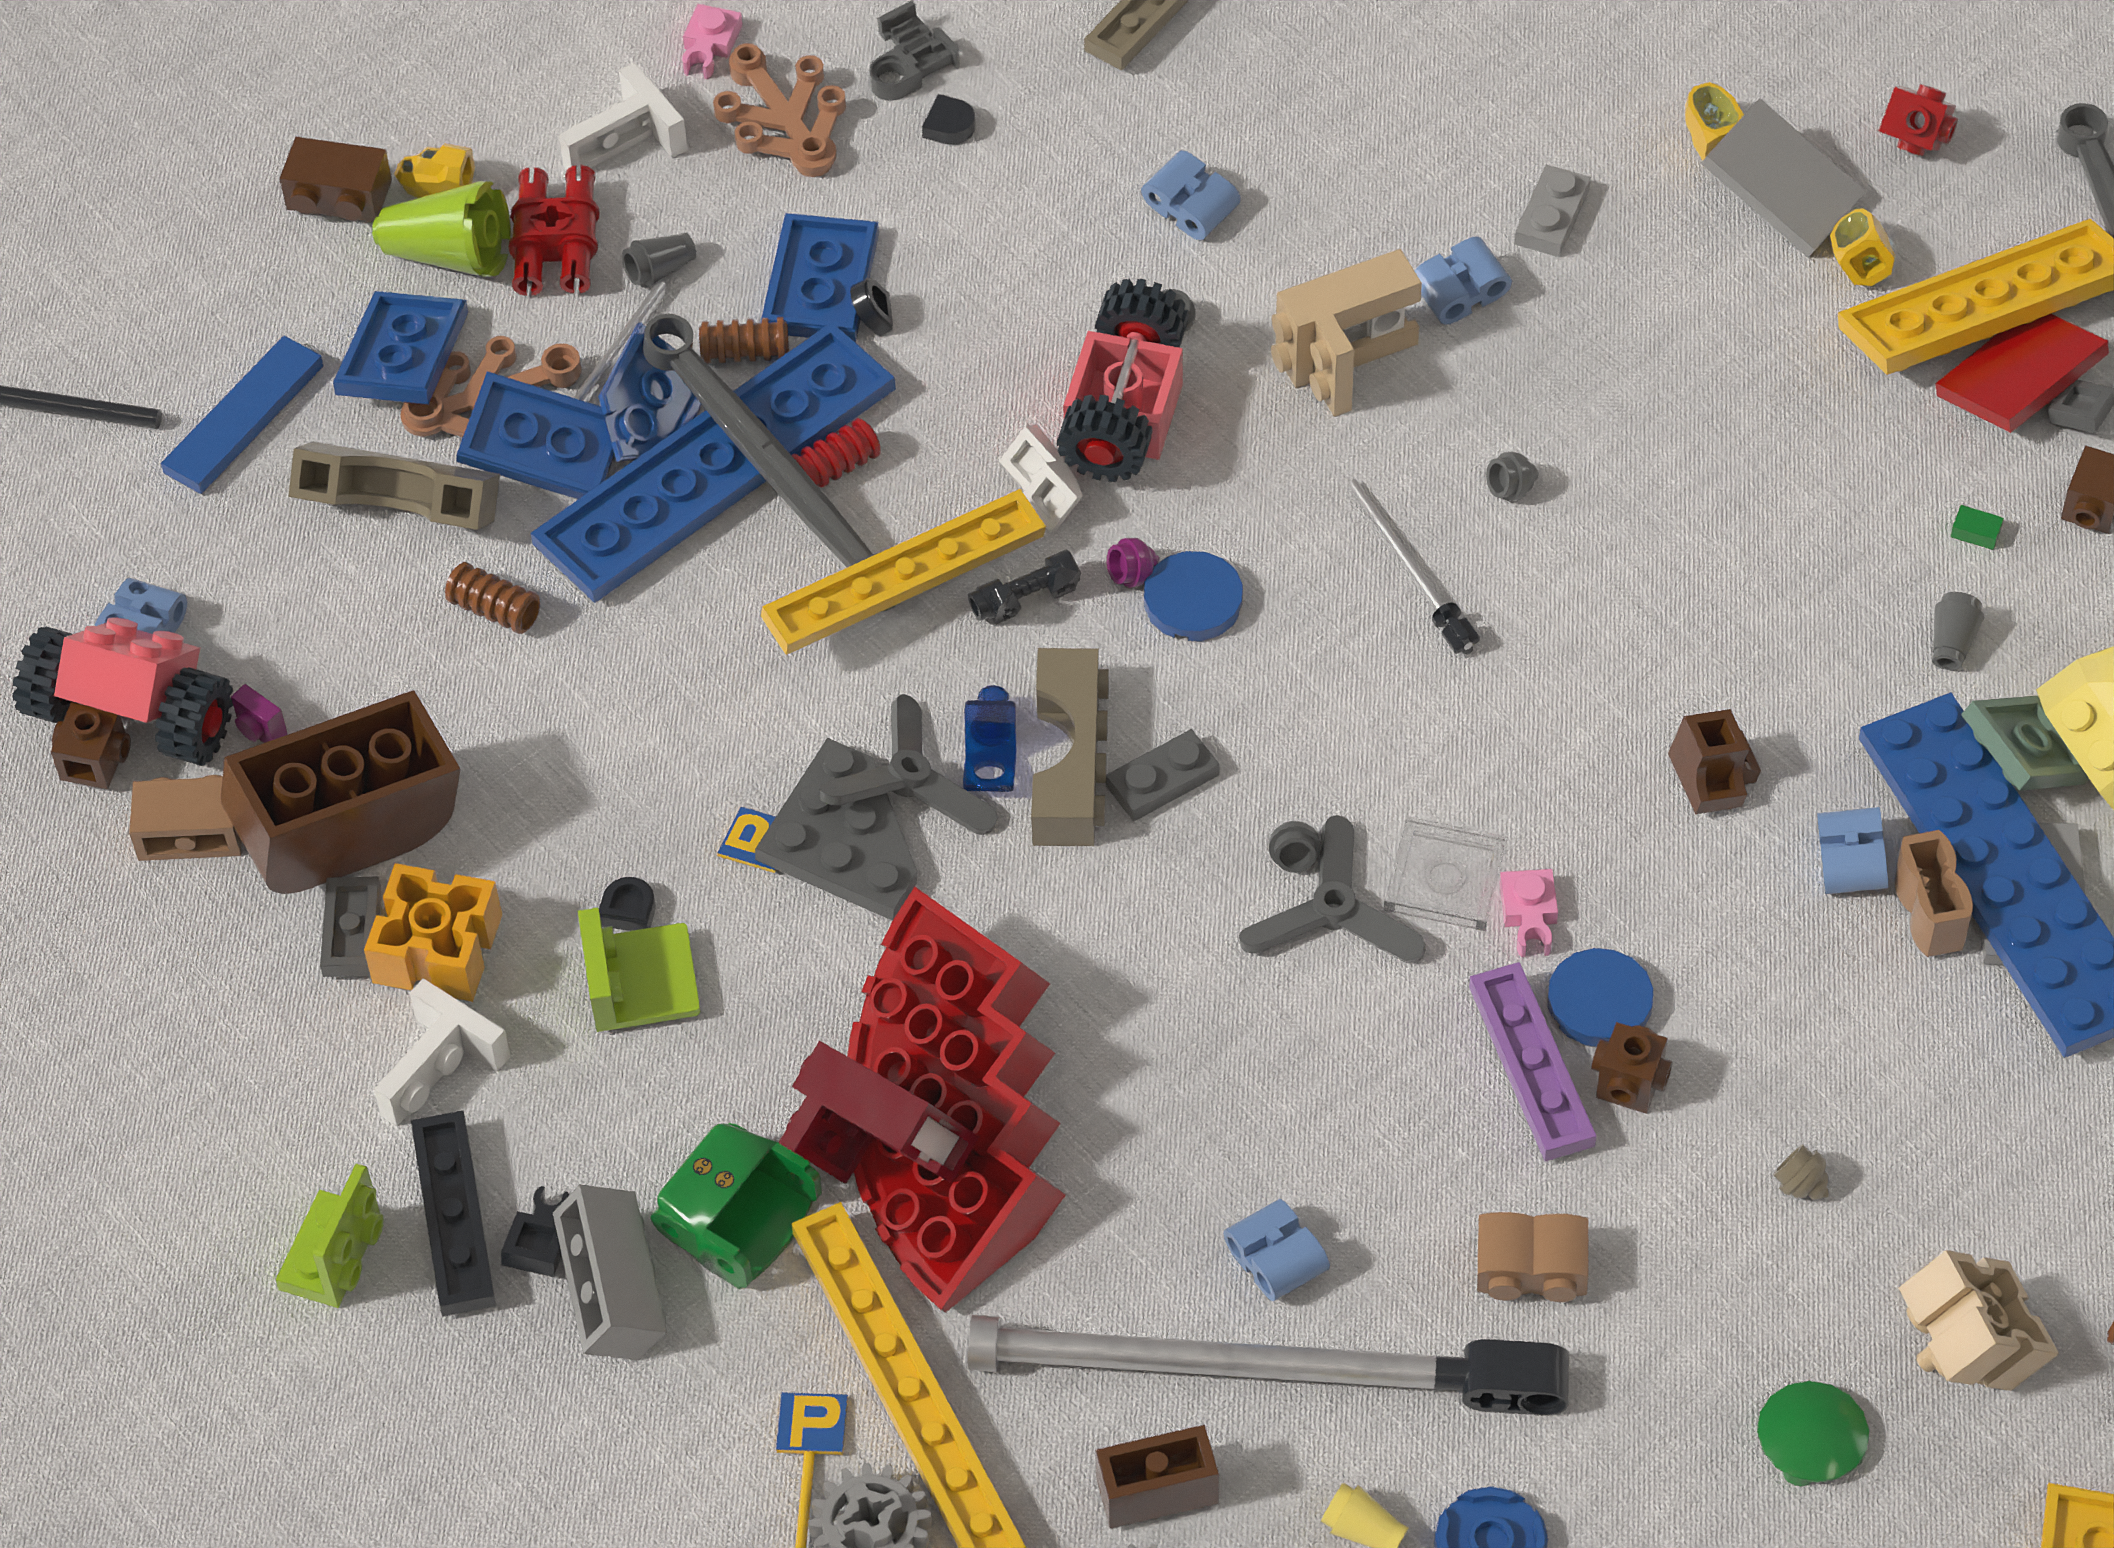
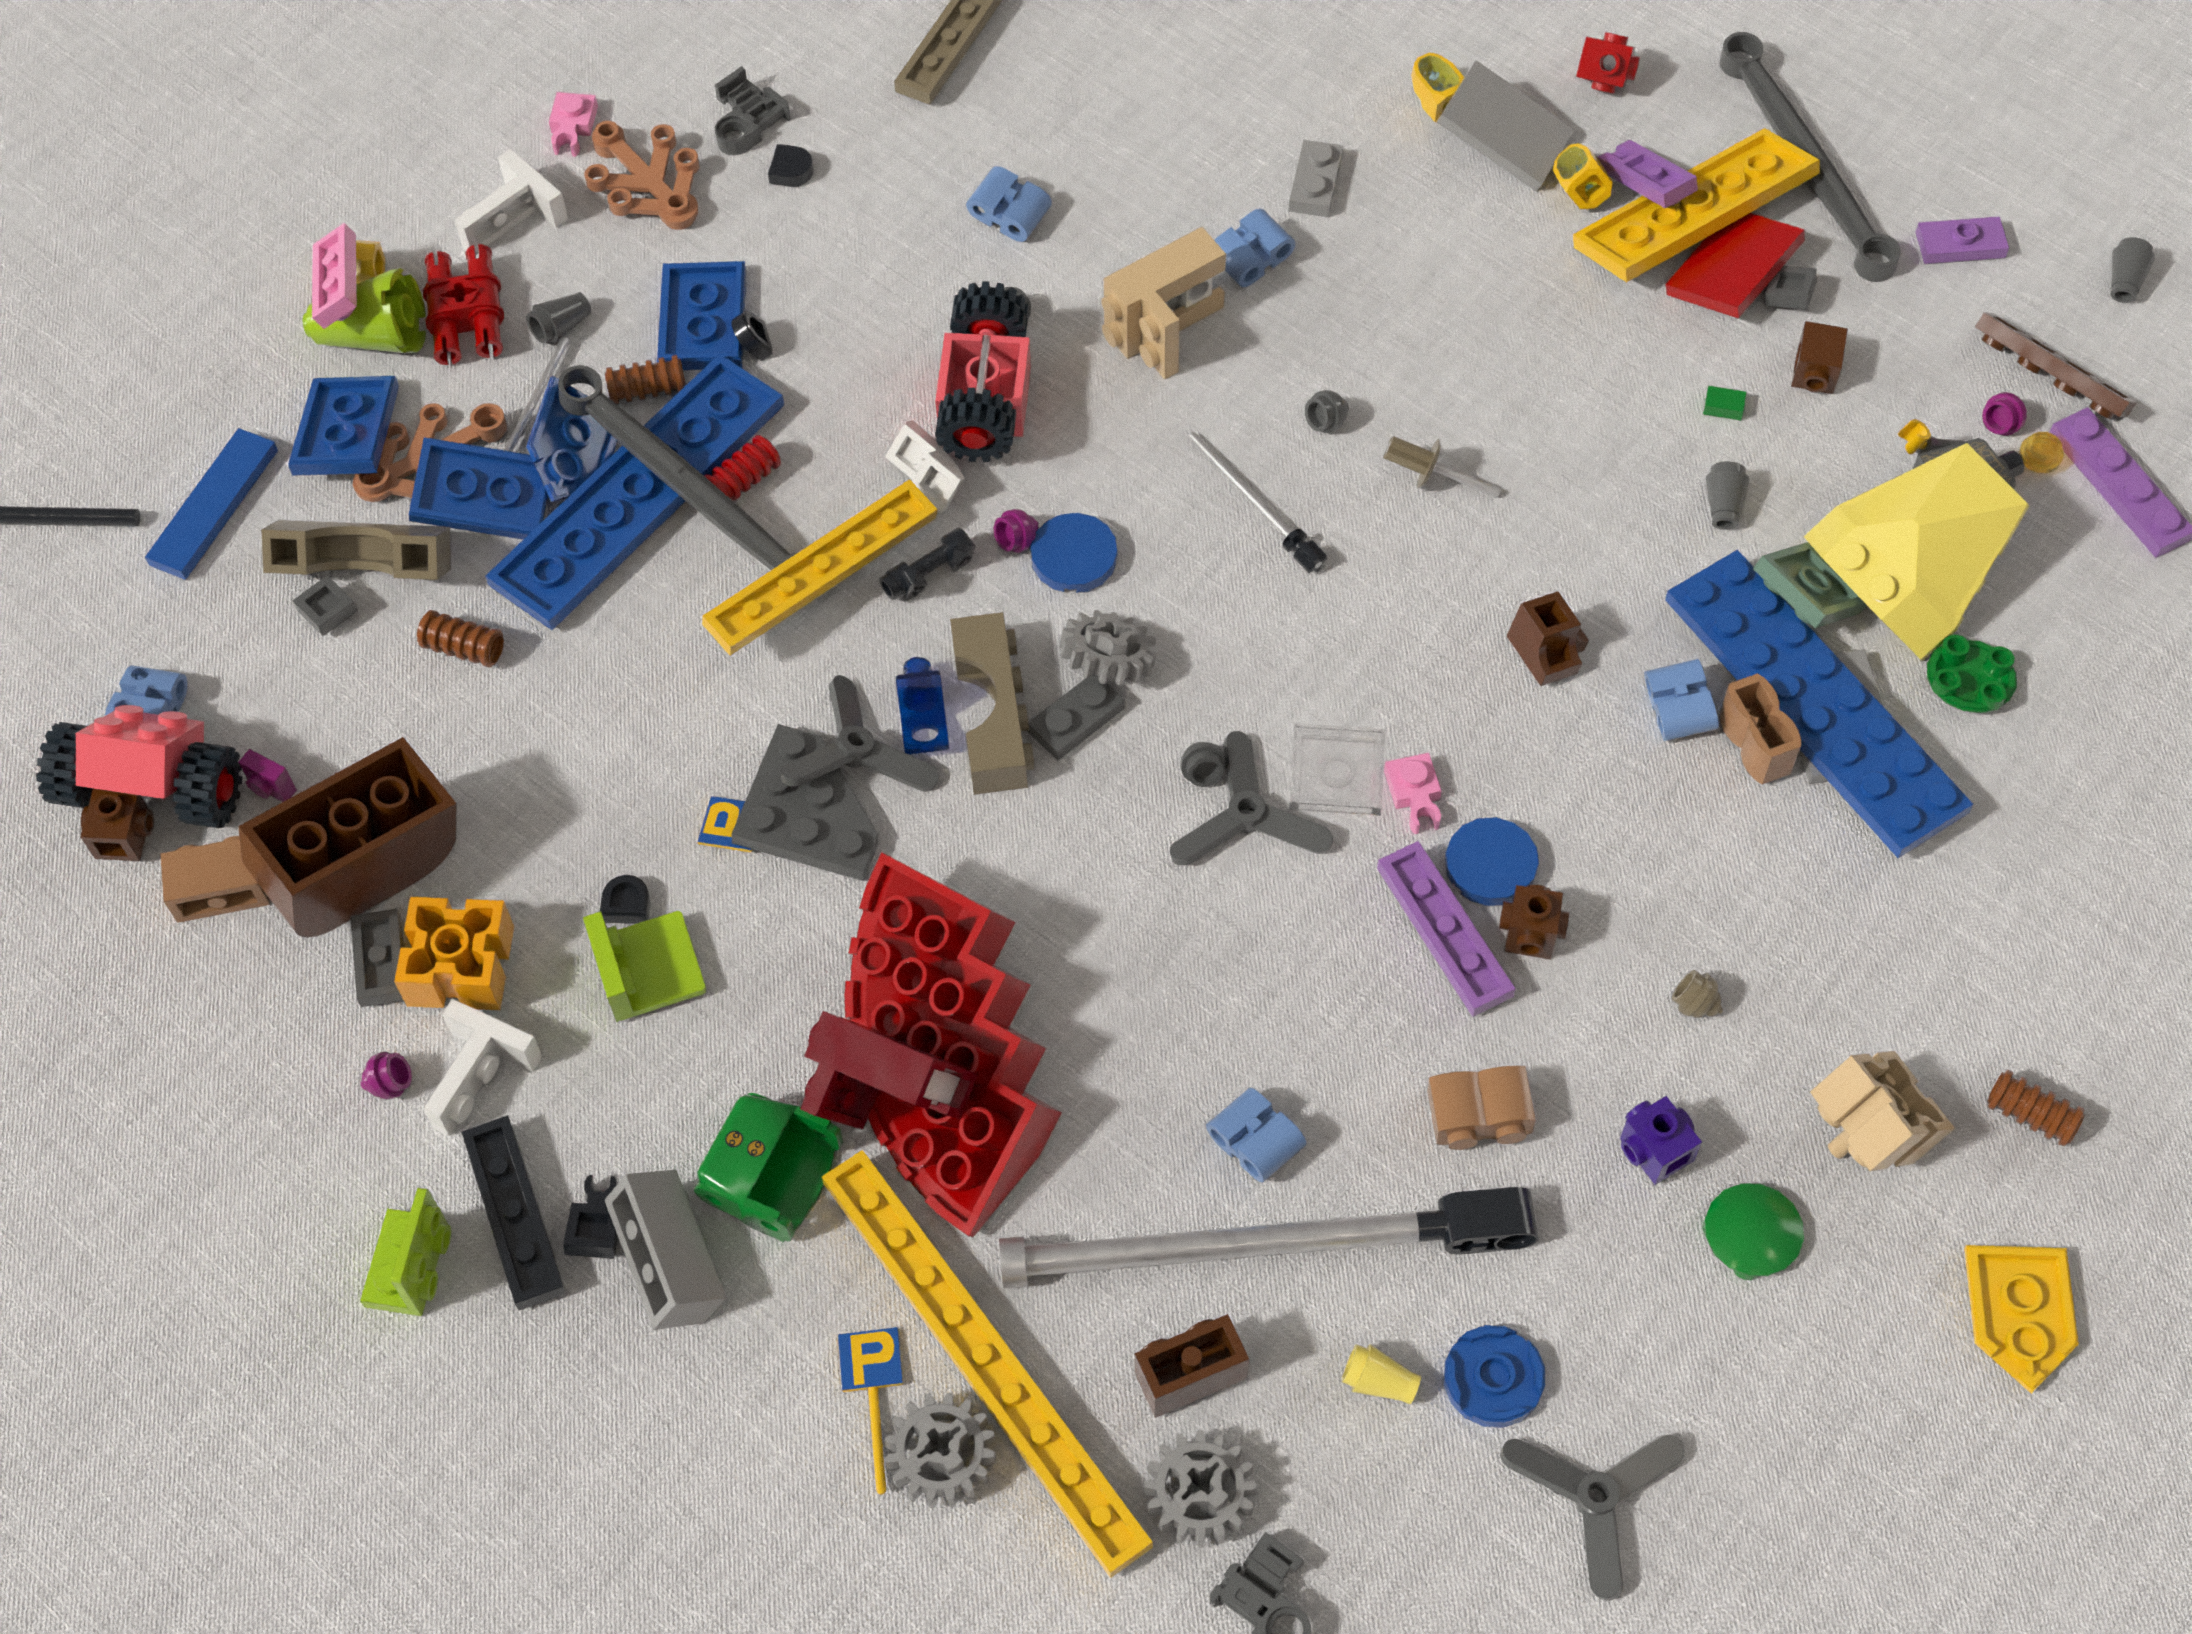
camera: 10 degrees left, 5 degrees up
reddish brown brick [279,136,392,222] -> none
none -> dark grey plate [292,575,358,636]
none -> bright pink plate [312,223,357,329]
none -> magenta plate [360,1052,412,1100]
none -> light grey gear [1059,610,1158,686]
none -> dark tan piece [1383,436,1501,498]
none -> medium lavender plate [1596,140,1698,208]
none -> dark purple brick [1620,1096,1702,1185]

